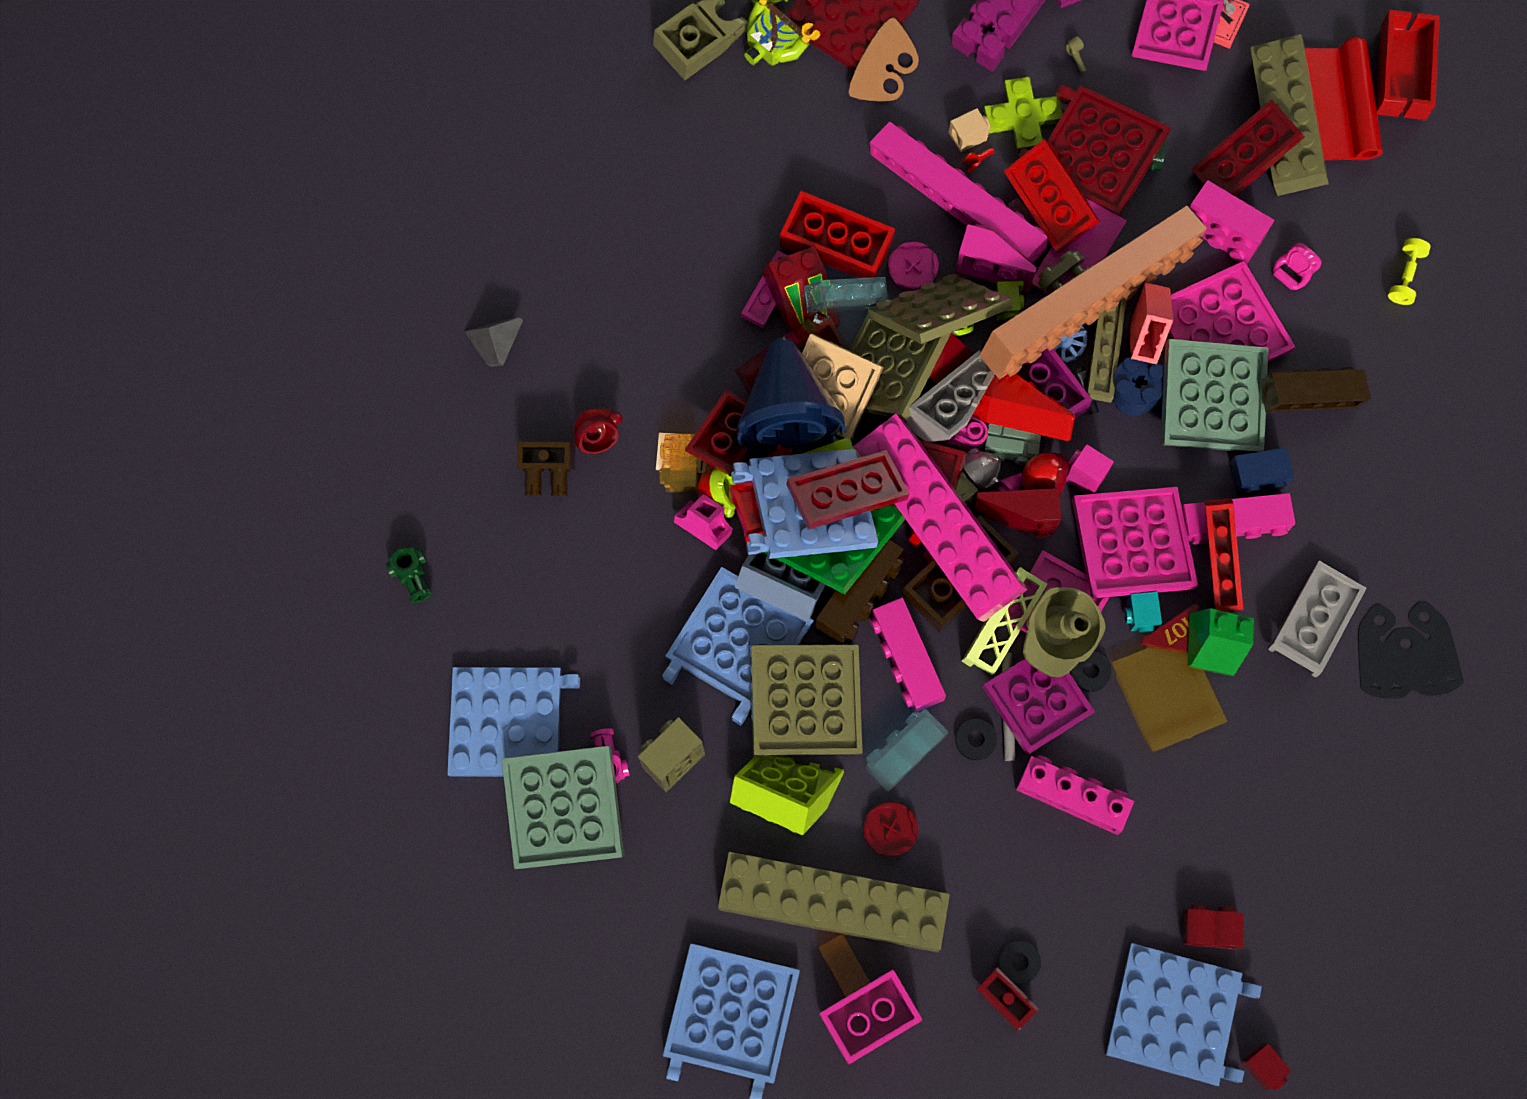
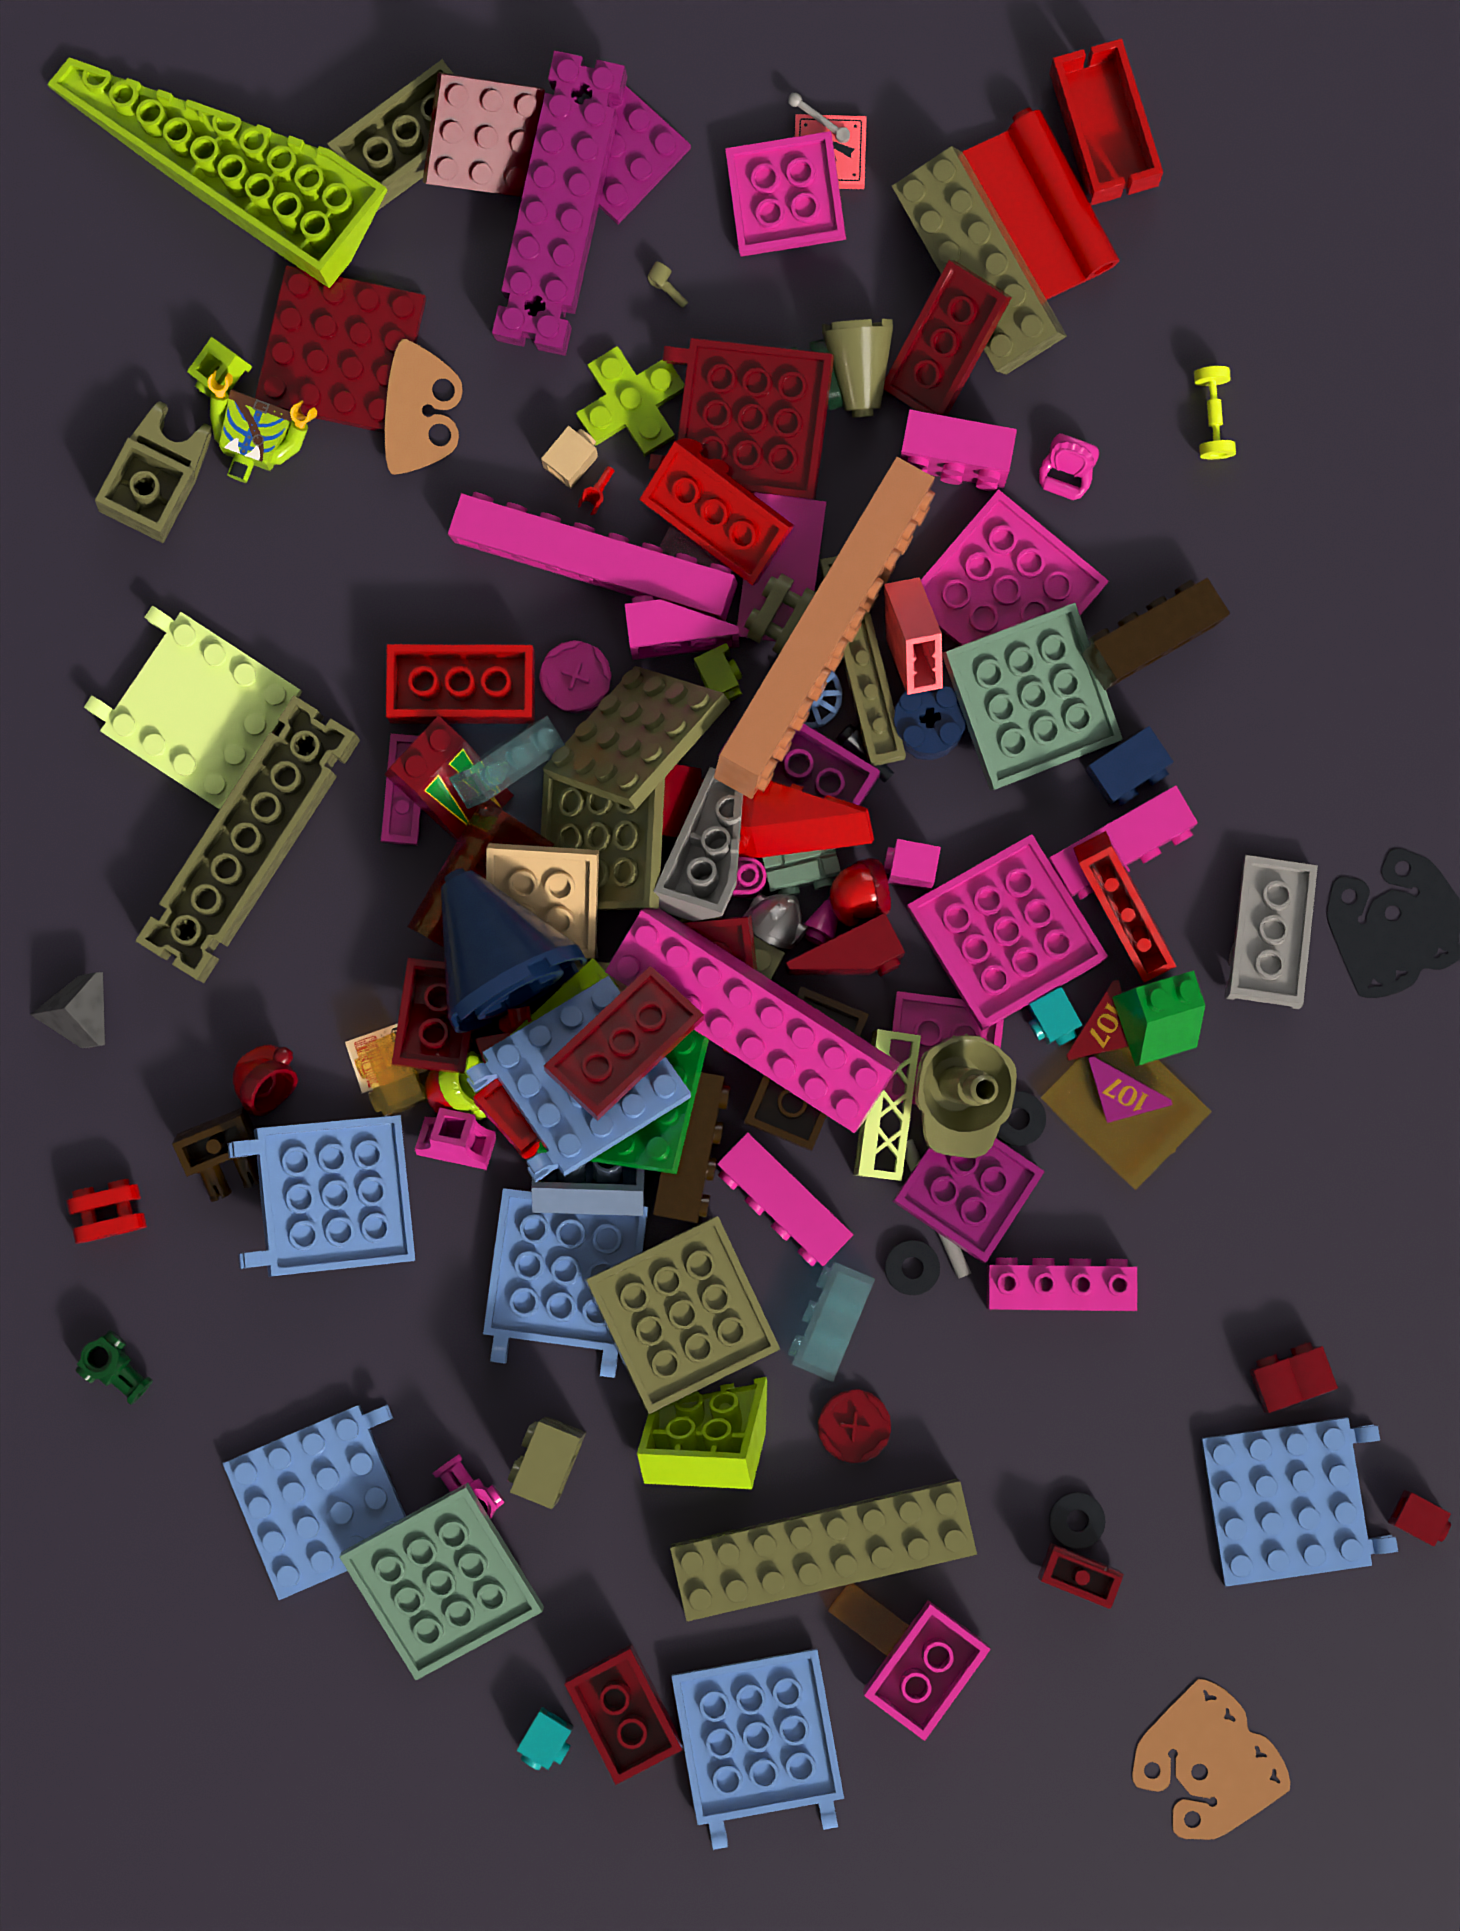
camera: 20 degrees left, 10 degrees up
none -> red brick [66,1179,147,1244]
none -> yellowish green plate [84,606,302,810]
none -> olive brick [135,696,360,983]
none -> medium blue plate [227,1115,415,1277]
none -> teal brick [516,1707,573,1770]
none -> dark red brick [564,1644,683,1785]
none -> olive cone [822,319,893,418]
none -> magenta tile [1089,1055,1173,1123]

